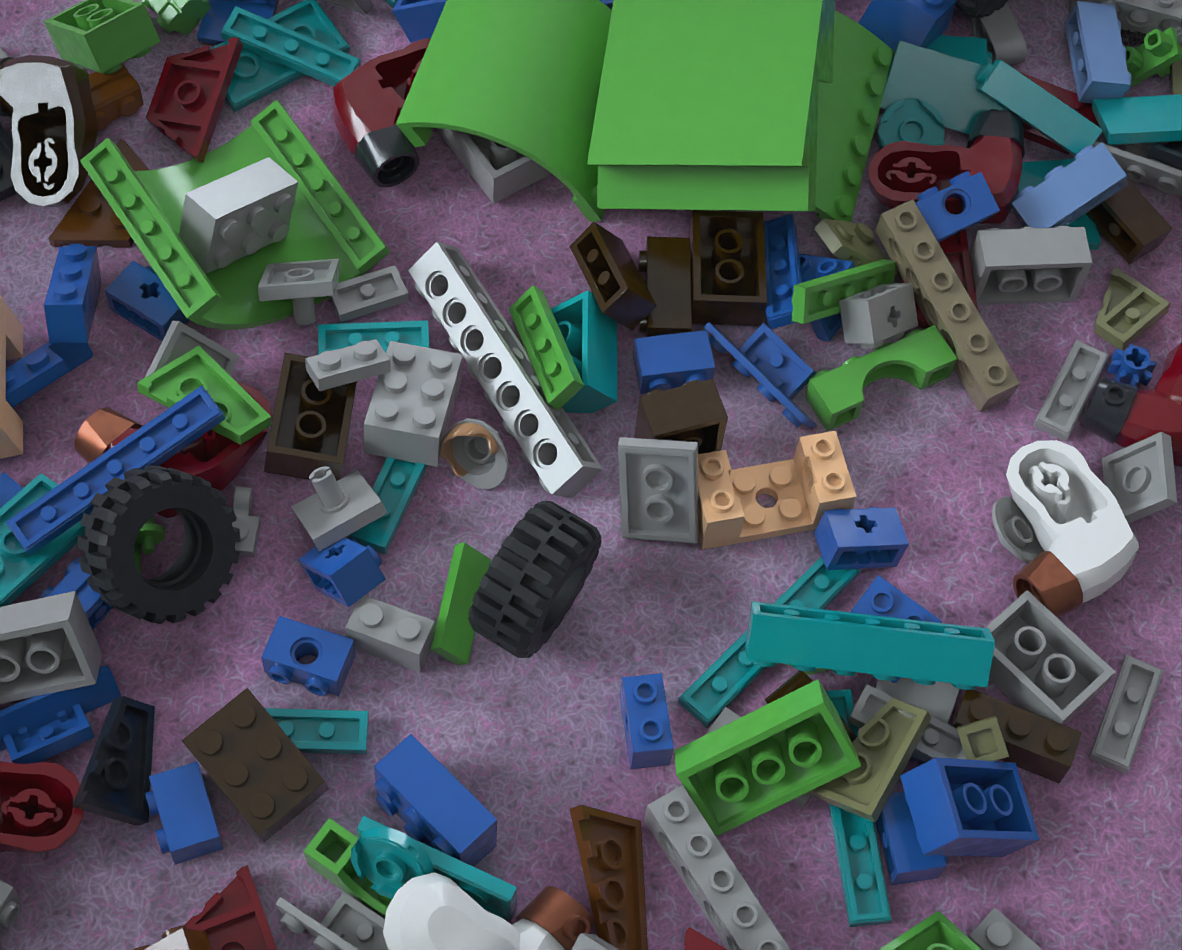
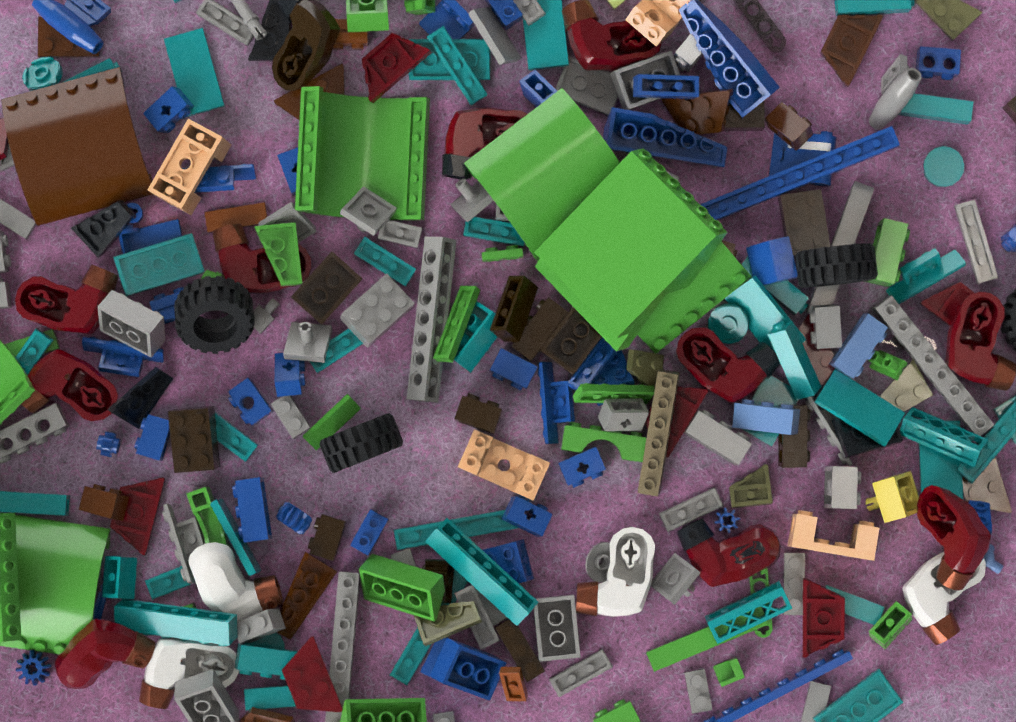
camera: 45 degrees right, 25 degrees up
blue tile [6,385,226,556] -> none
blue brick [44,244,101,343] -> none
light grey brick [179,157,298,275] -> none
light grey plate [305,339,391,391] -> none
teal tile [351,827,434,899] -> none
light grey piece [439,418,509,489] -> none
light grey tile [618,437,699,543] -> none
blue brick [915,171,1000,243] -> none
olive plate [957,716,1009,761] -> none
none -> blue gear [96,432,121,457]
none -> dark orange tile [204,202,268,233]
none -> blue gear [276,502,312,534]
none -> dark brown brick [308,514,347,561]
none -> light grey tile [450,178,494,222]
none -> teal plate [463,217,524,247]
none -> bright green plate [482,245,523,262]
none -> dark orange plate [499,667,528,702]
none -> blue brick [558,447,606,488]
none -> light grey brick [809,304,842,349]

